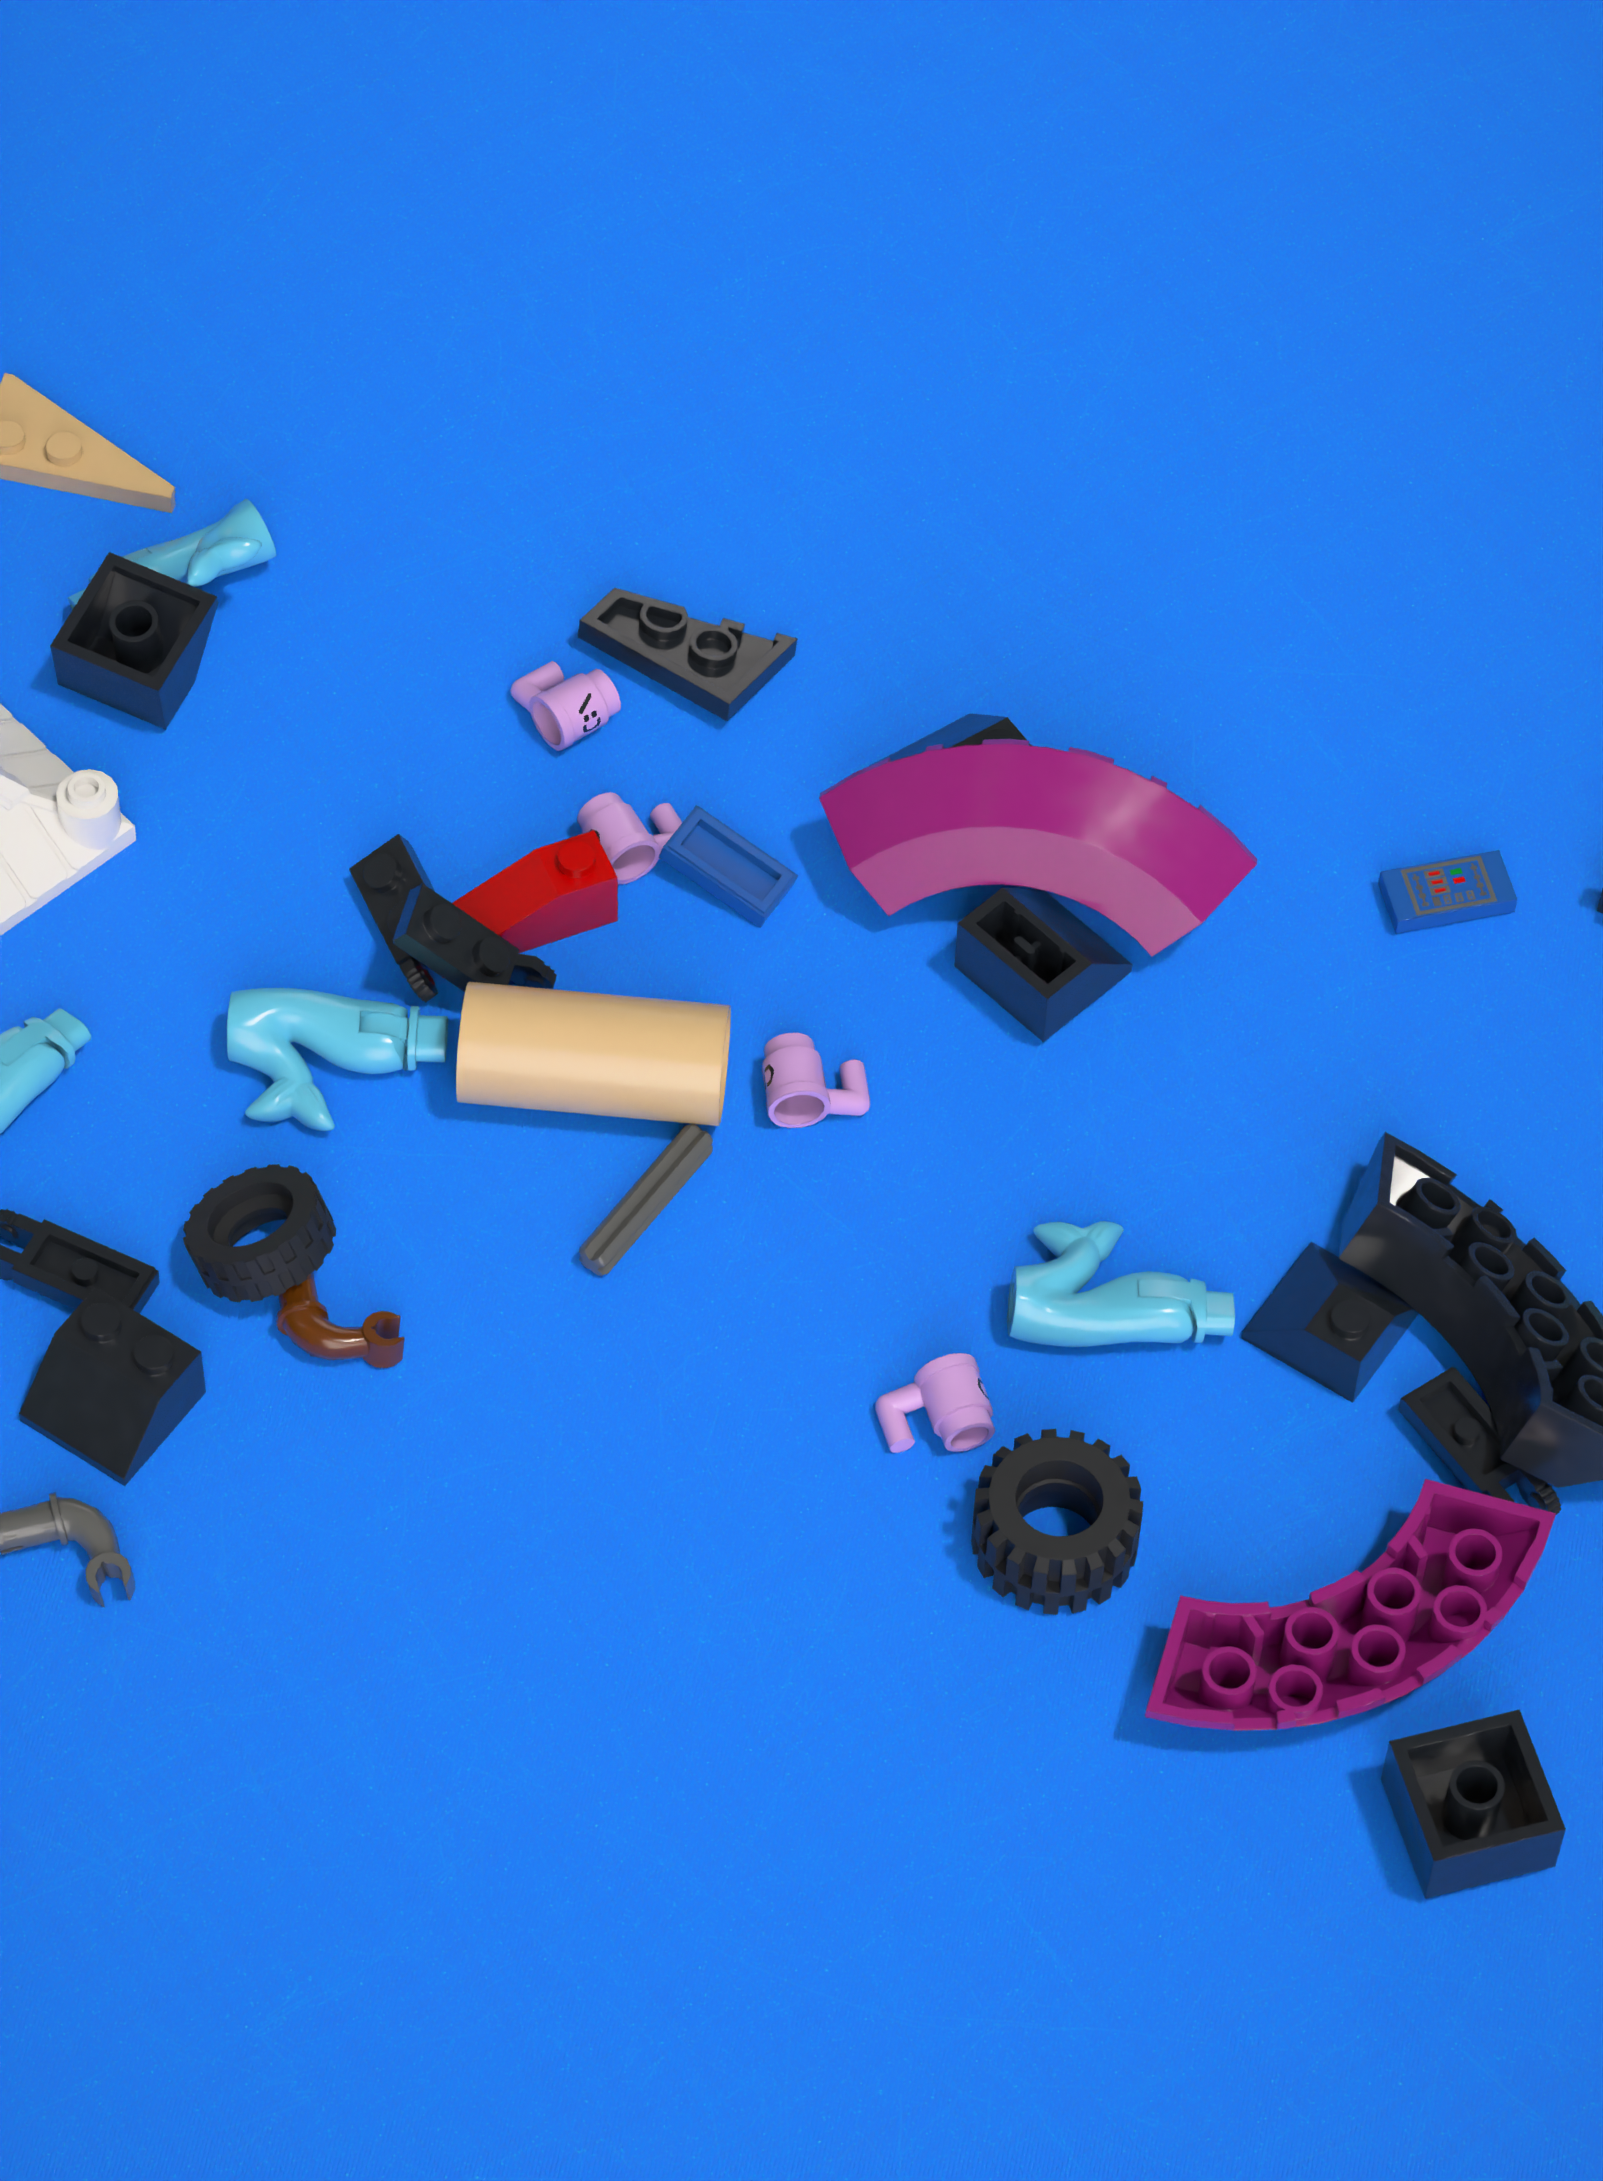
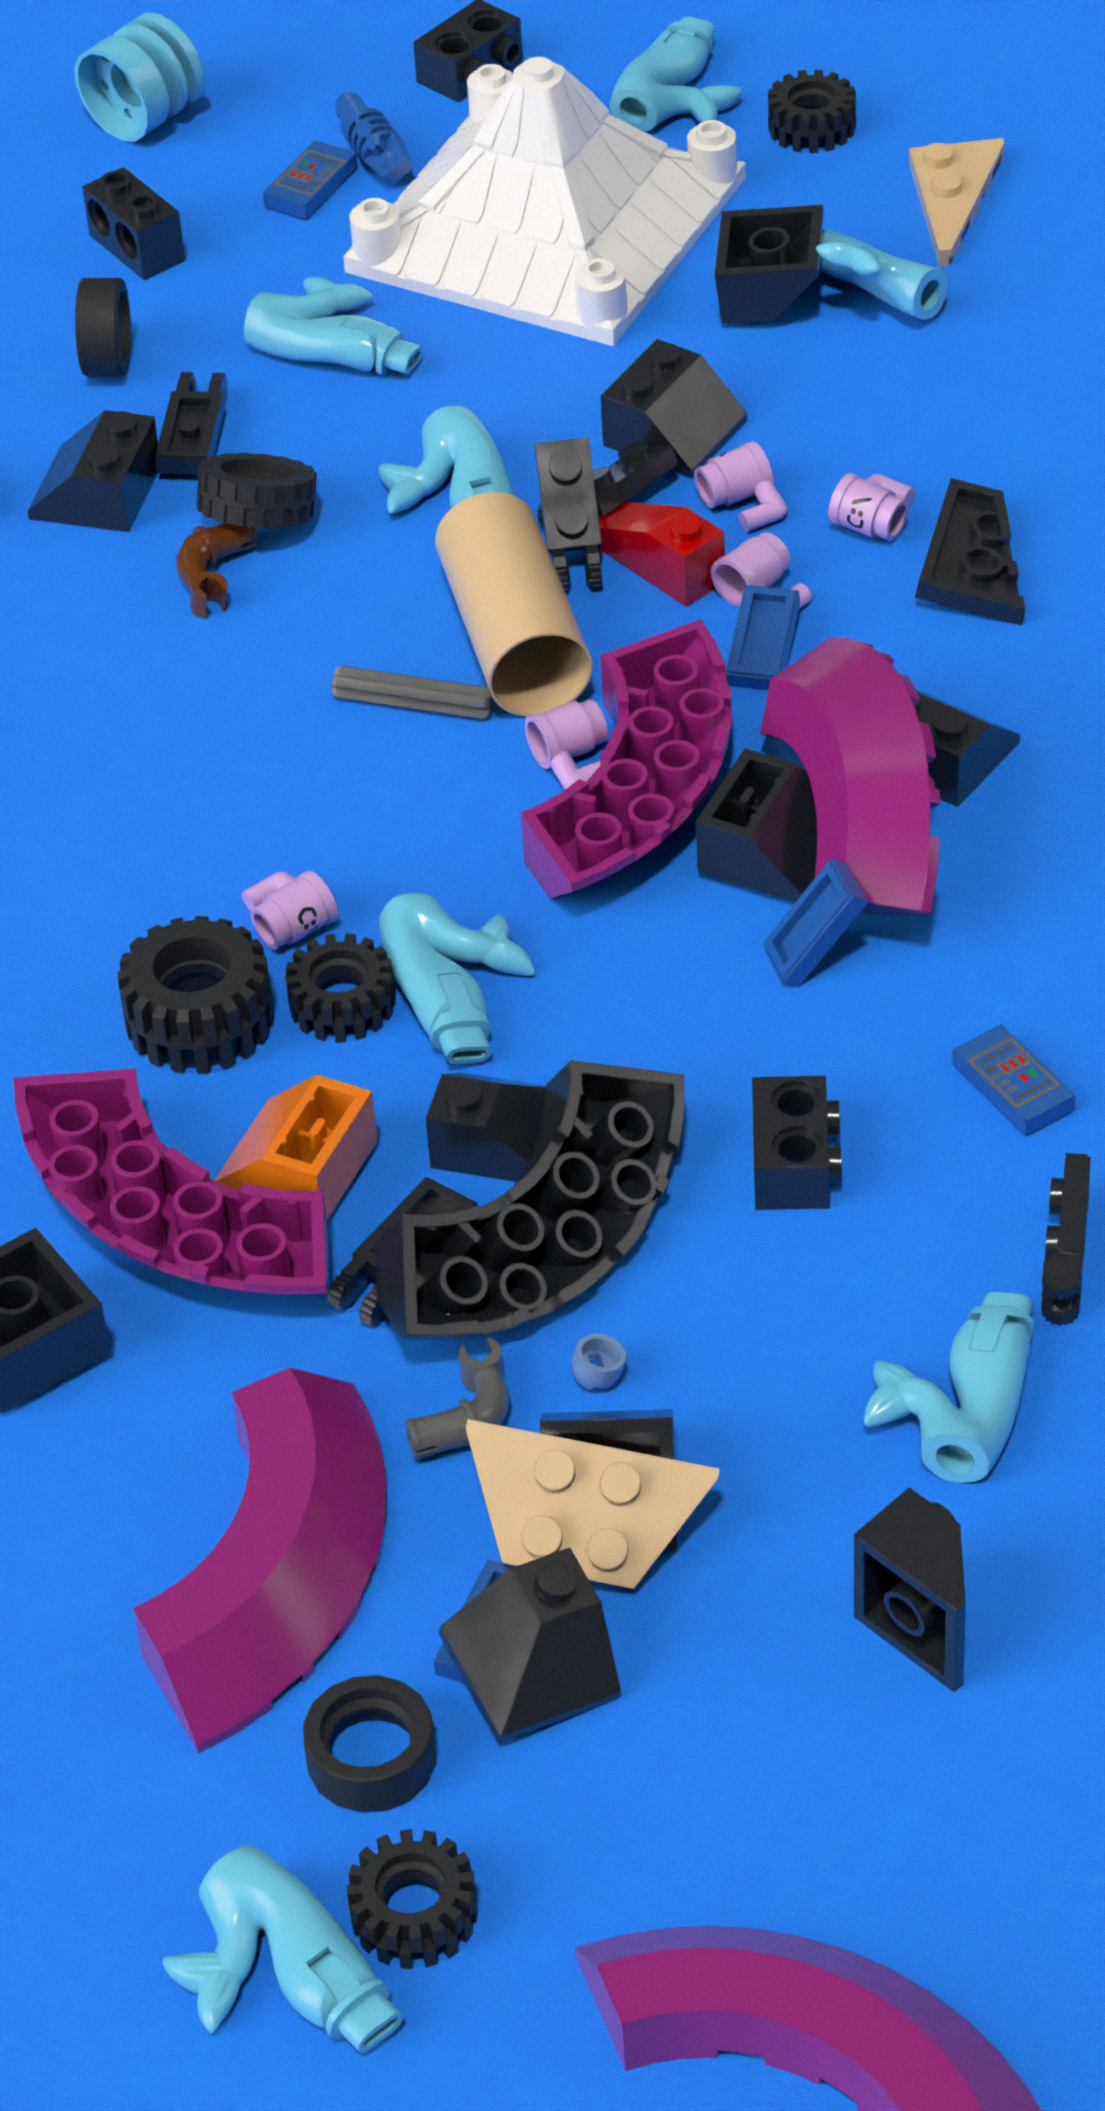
camera: 75 degrees right, 10 degrees down
none -> orange slope [214,1075,378,1220]
none -> black tyre [285,933,395,1043]
none -> magenta brick [521,619,732,898]
none -> black slope [600,339,747,479]
none -> lavender piece [694,441,787,533]
none -> black brick [752,1075,842,1210]
none -> blue tile [763,858,868,987]

